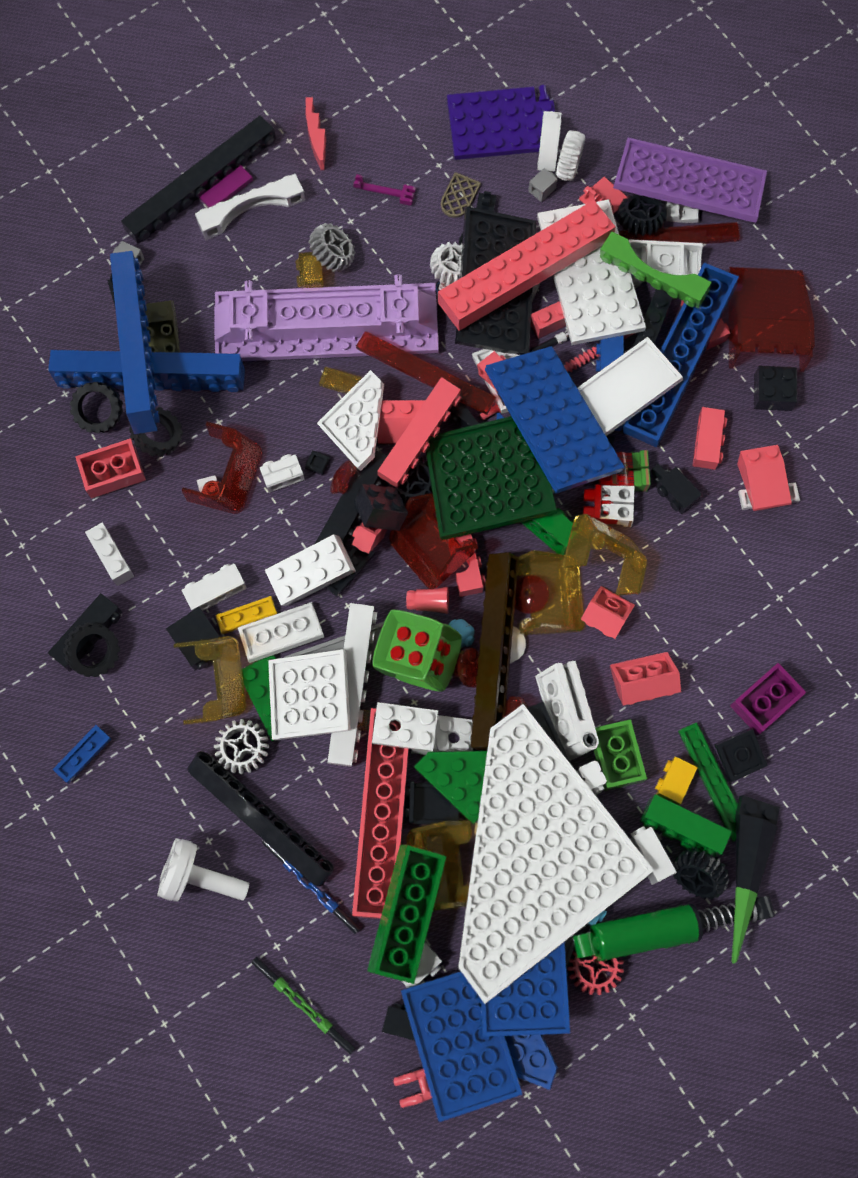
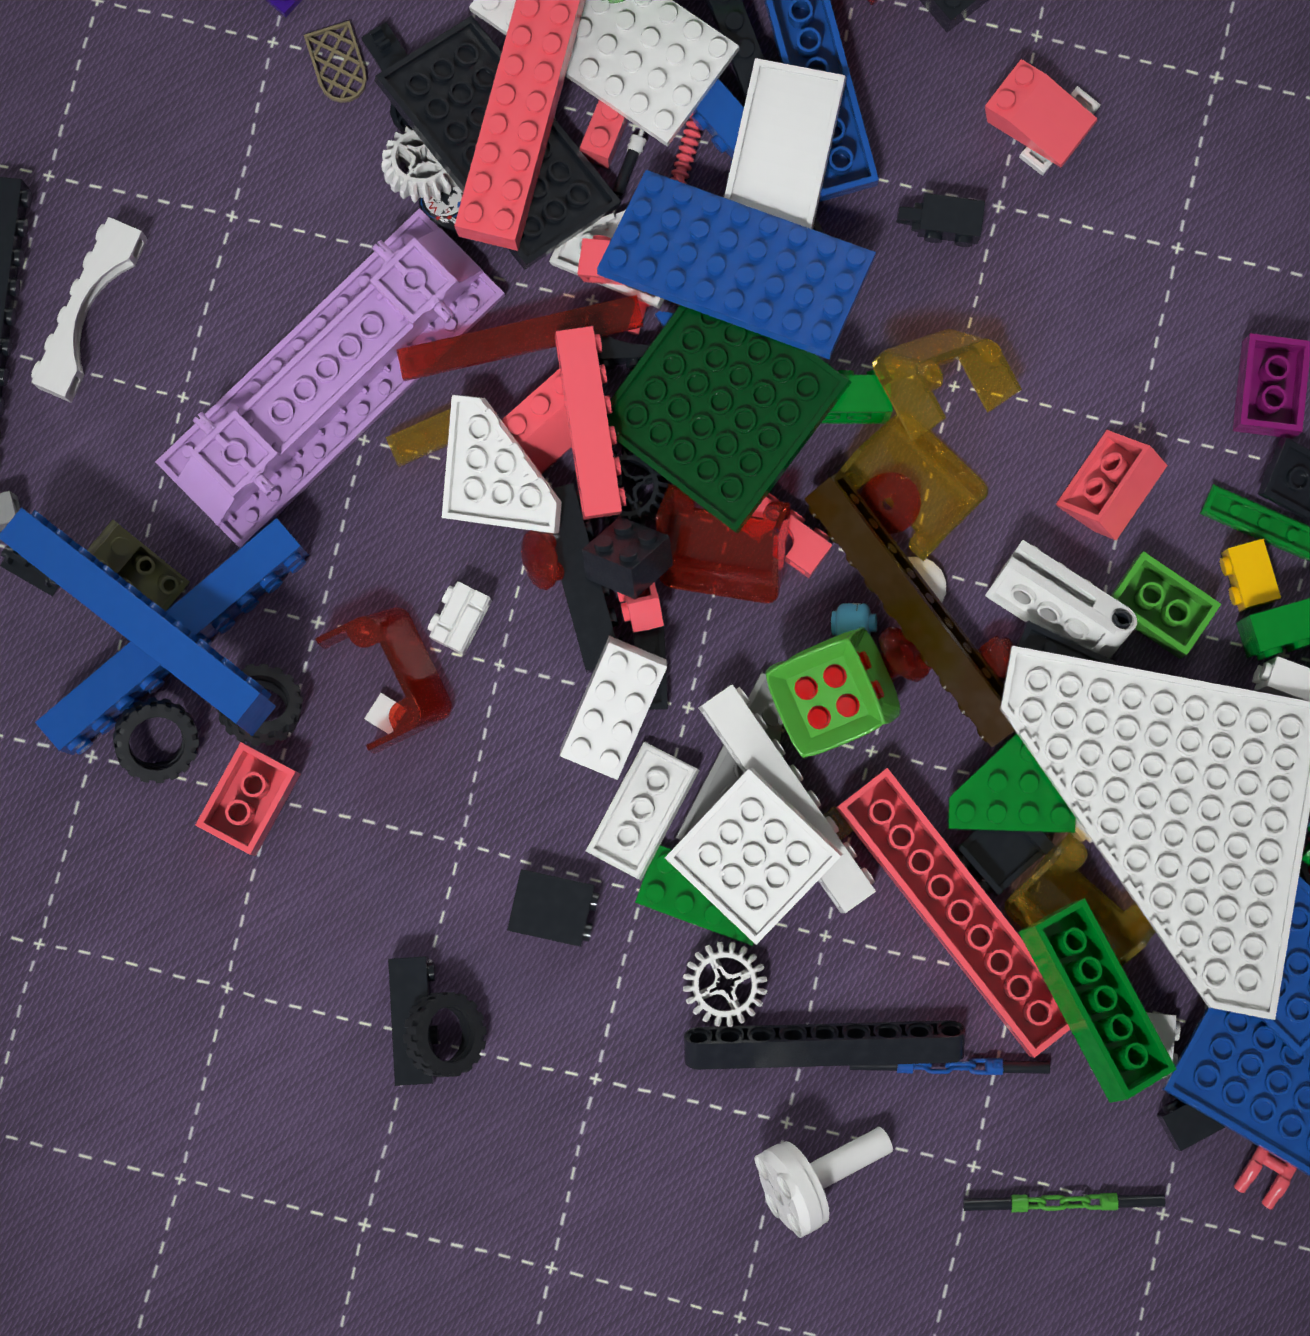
camera: 40 degrees left, 10 degrees up
blue plate [52,725,112,784] -> none
white brick [85,523,134,586] -> none
clear yellow windscreen [174,636,247,725] -> none
white brick [182,564,247,611] -> none
magenta tile [200,166,253,208] -> none
yellow tile [215,596,277,635] -> none
clear yellow brick [296,252,324,288] -> none
black tile [305,450,330,476] -> none
coral slope [306,97,326,170] -> none
light grey gear [308,223,356,272] -> none
magenta hinge [353,174,416,206] -> none
white bracket [372,702,473,755] -> none
coral plant [406,587,449,614] -> none
white brick [577,761,607,795] -> none
coral slope [581,586,635,639] -> none
white hips [583,485,634,527] -> none
hips [598,450,650,491] -> none
coral brick [692,407,727,470] -> none

